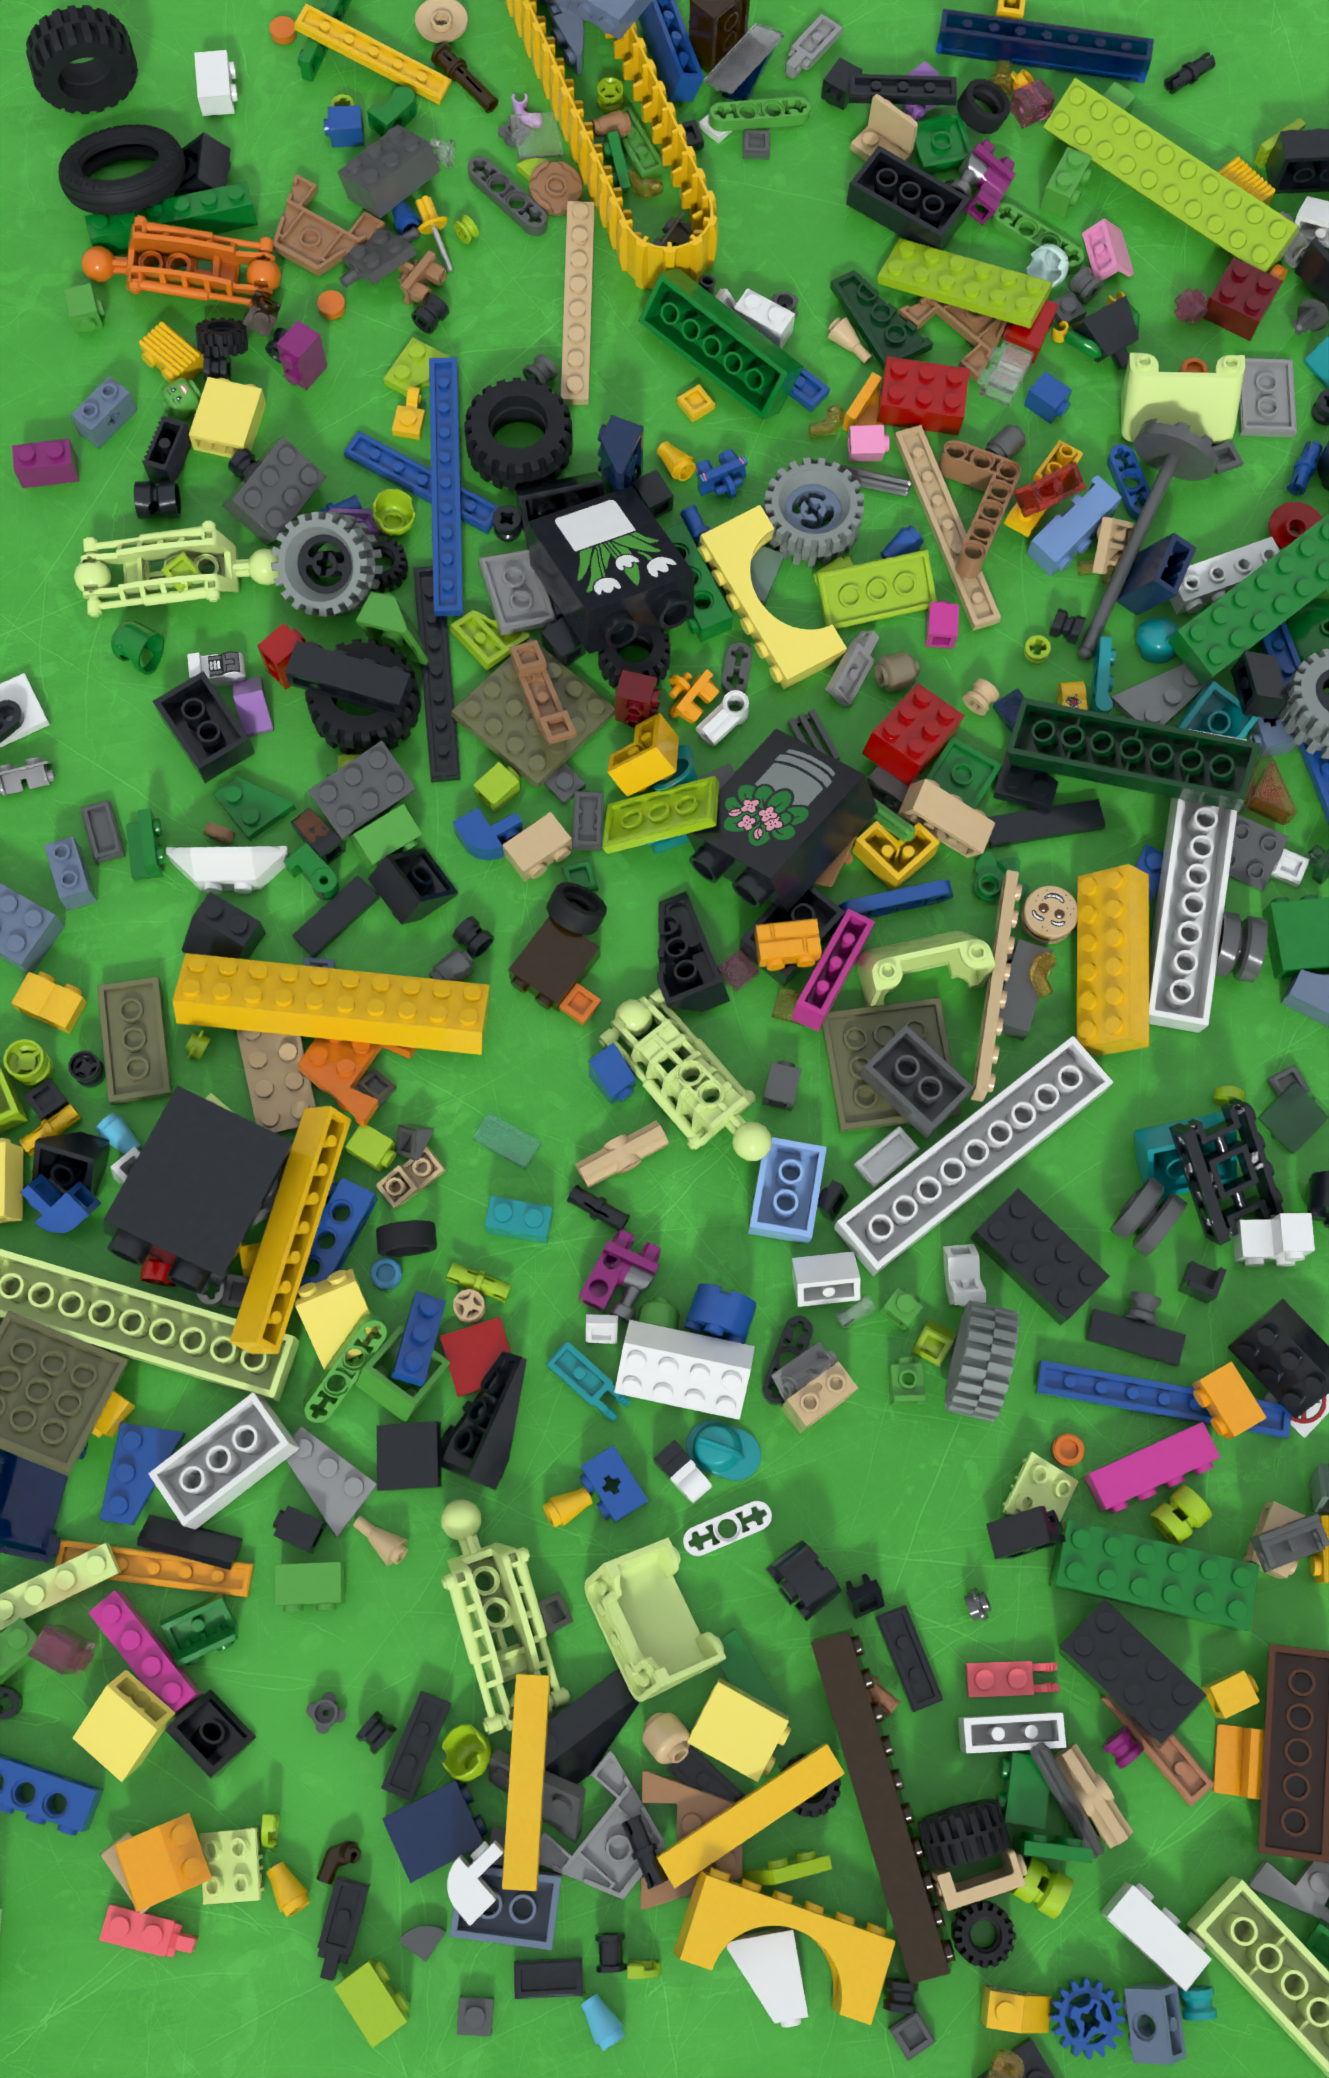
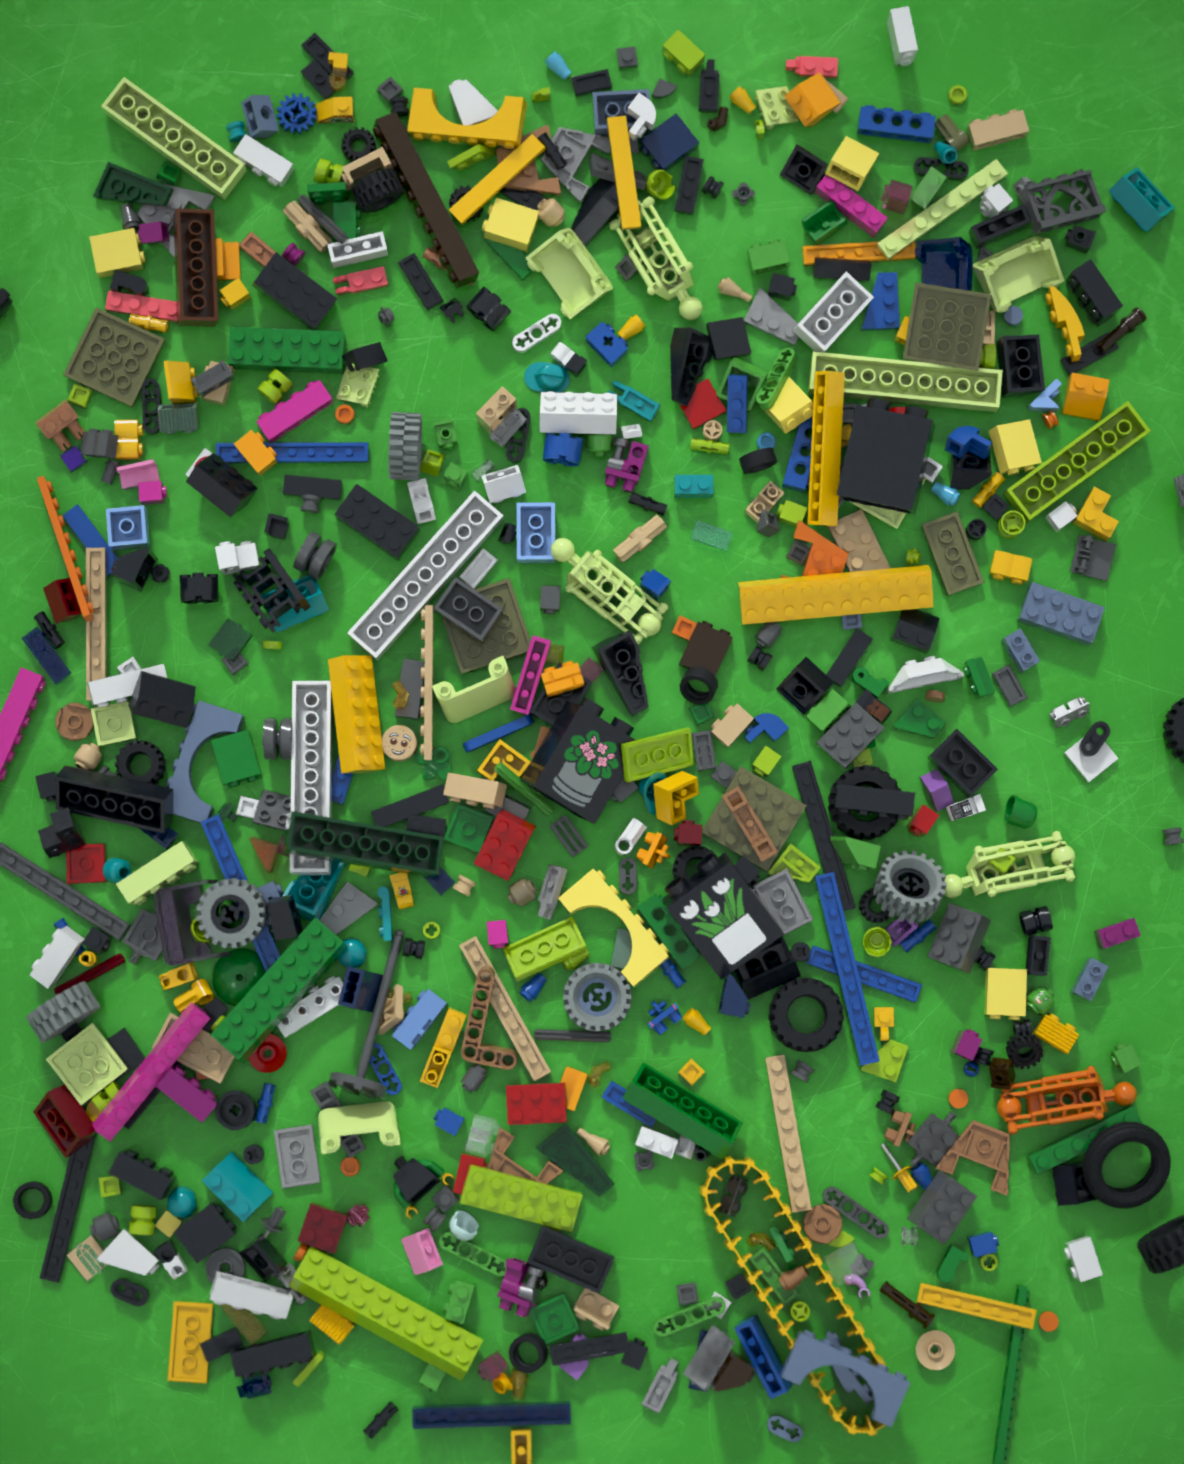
camera: 170 degrees right, 10 degrees up
black bush [595,1932,627,1973] -> none
black panel [633,469,674,519] -> none
bright pink brick [847,425,889,462] -> none
clear red brick [1013,462,1086,517] -> none

